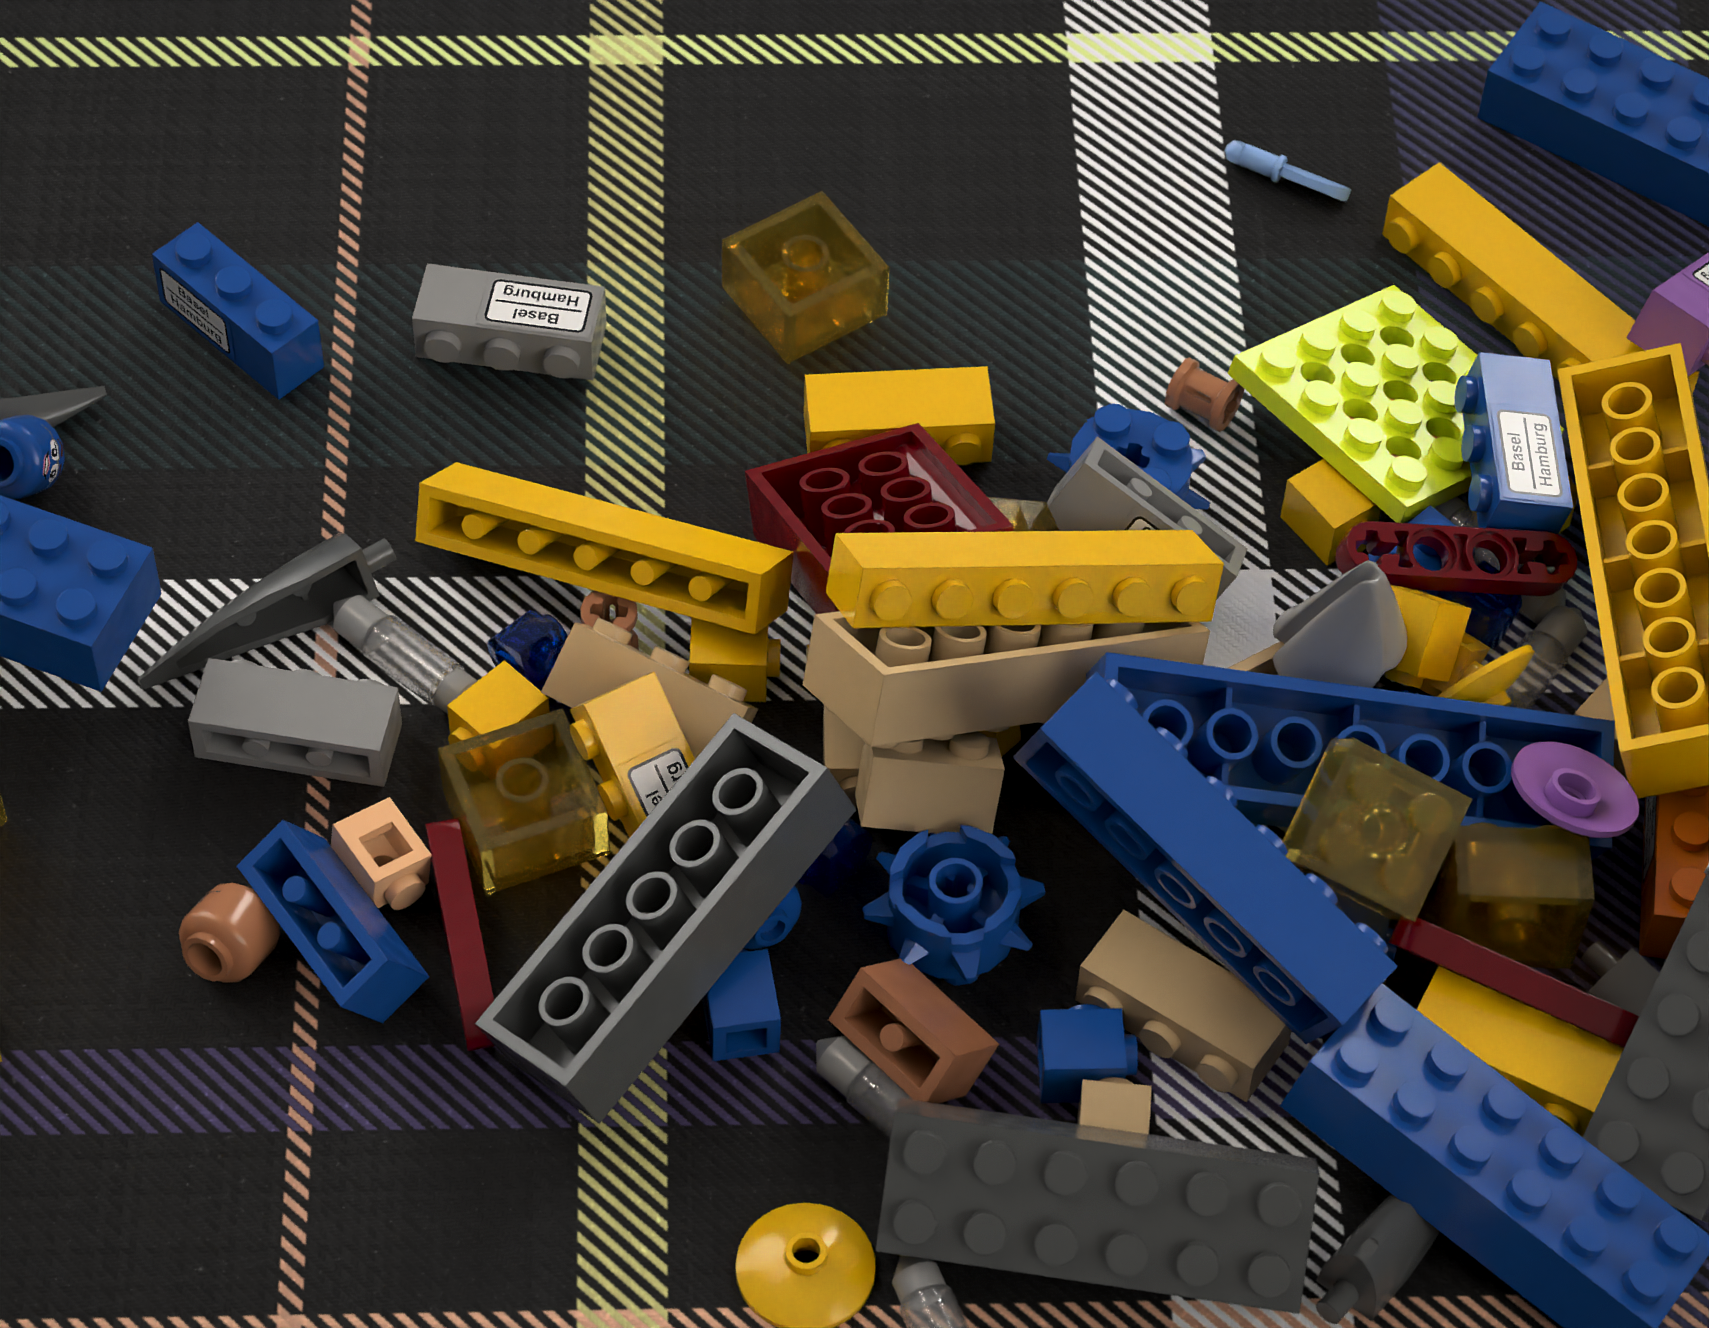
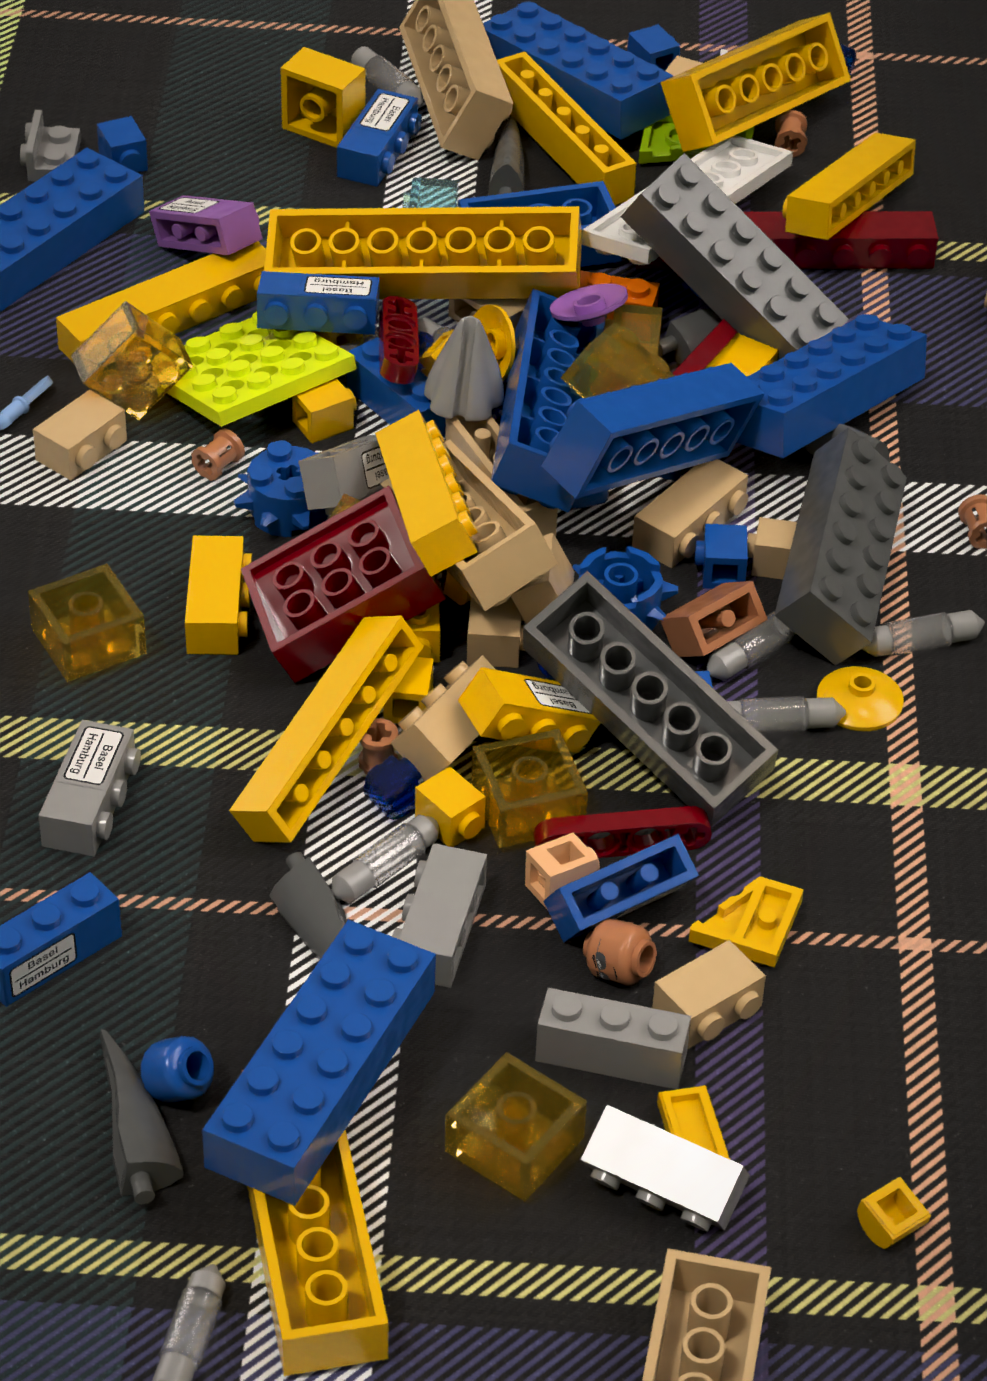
camera: 85 degrees left, 10 degrees down
none -> tan brick [33,390,127,481]
none -> clear yellow brick [71,301,193,420]
none -> light grey brick [535,988,691,1089]
none -> tan brick [652,940,766,1049]
none -> yellow wing [689,876,804,968]
none -> clear piece [727,696,846,733]

